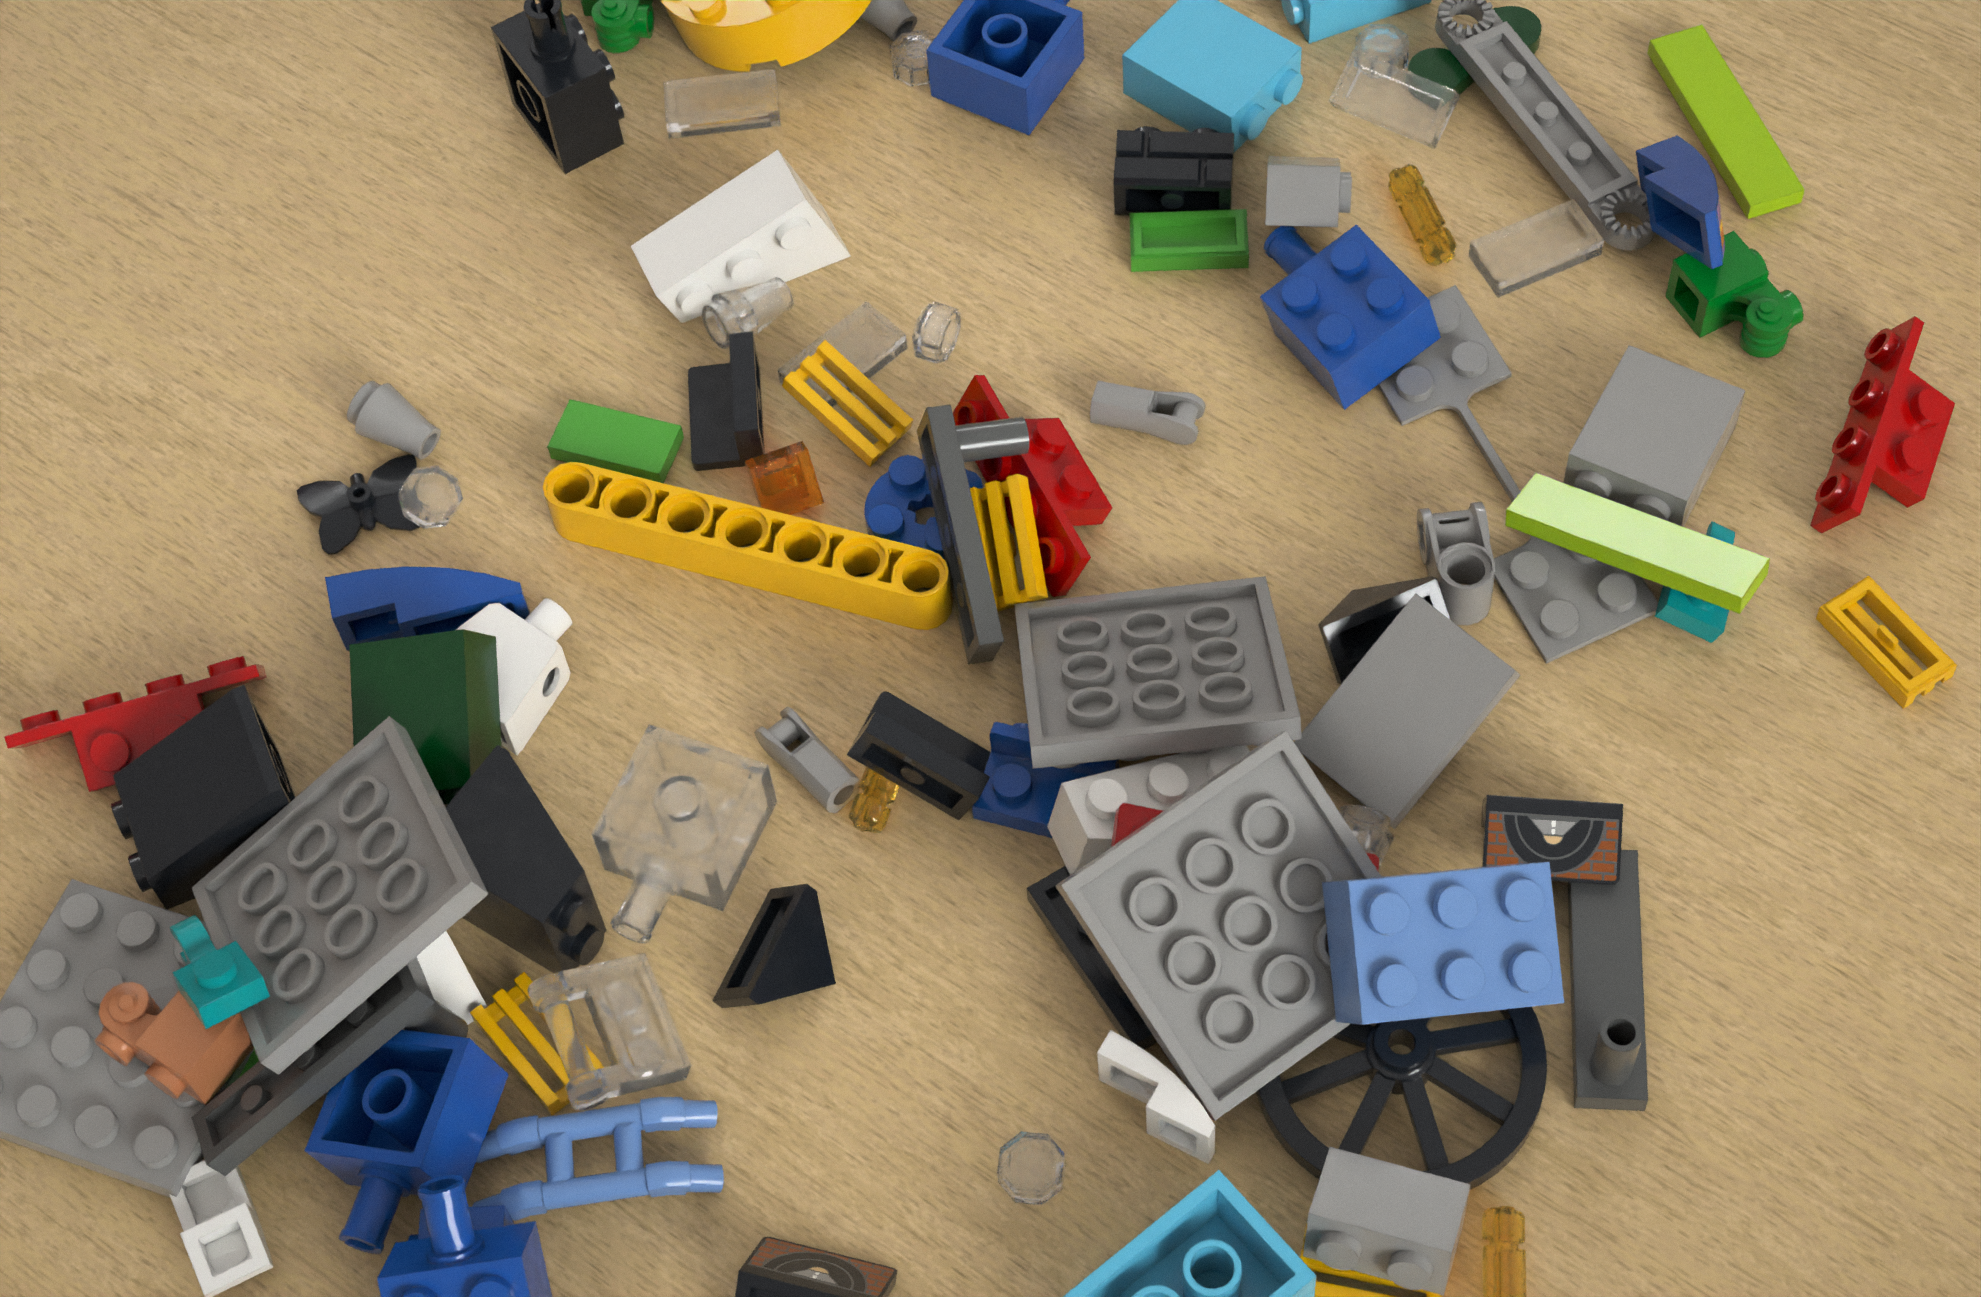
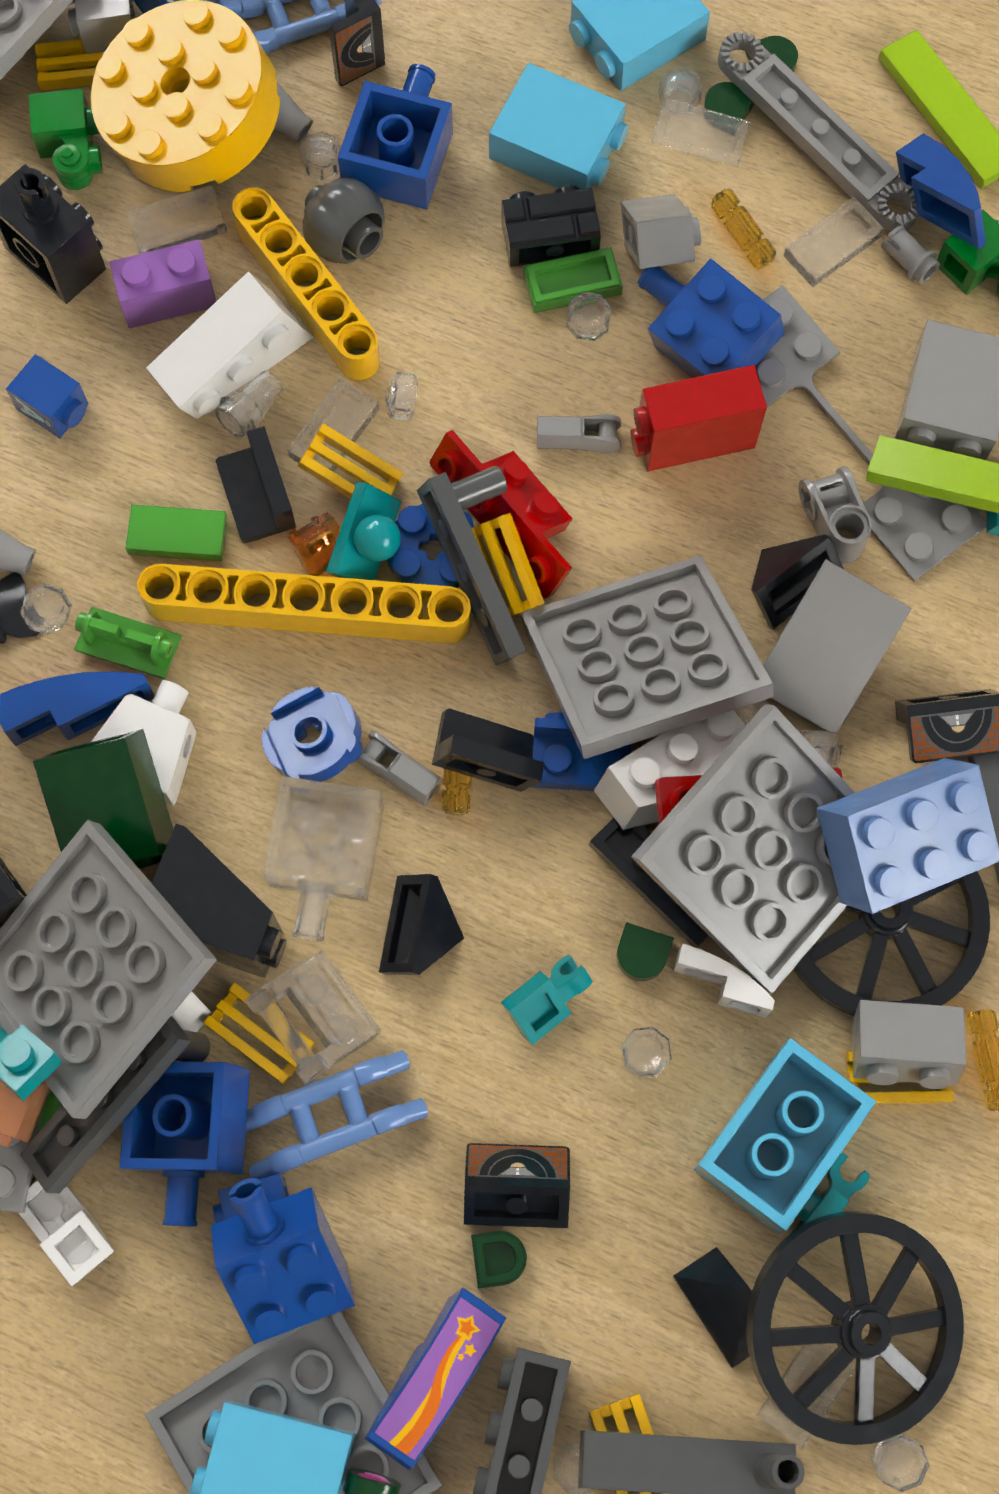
camera: 20 degrees left, 15 degrees up
none -> blue brick [6,354,88,438]
none -> bright green hinge [74,606,182,680]
none -> medium lavender brick [109,239,216,329]
none -> yellow beam [232,187,380,381]
none -> plate [262,687,362,787]
none -> dark grey plant [303,177,384,264]
none -> teal tile [326,482,402,580]
none -> teal plate [501,955,593,1045]
none -> clear tile [566,292,611,341]
none -> dark green tile [616,922,674,981]
none -> red brick [630,365,767,472]
none -> light grey pin [881,225,940,284]

